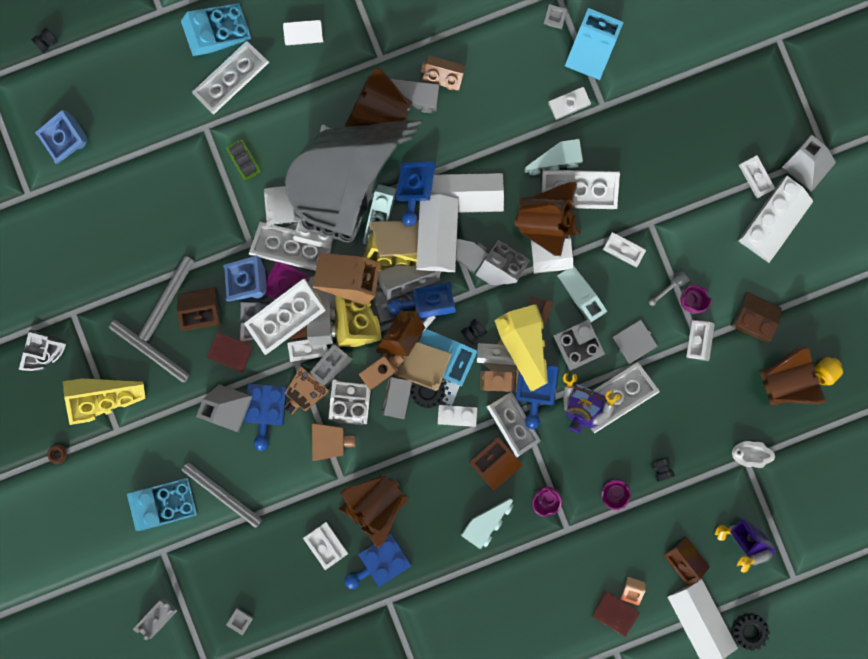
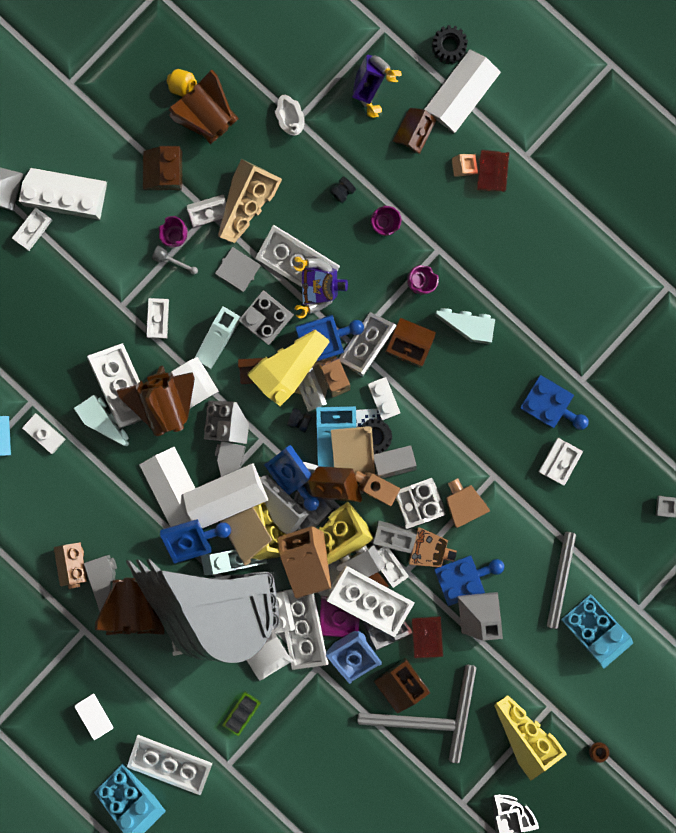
camera: 120 degrees left, 0 degrees up
reddish brown brick [339,473,409,549] -> none
none -> tan wedge [218,159,282,243]

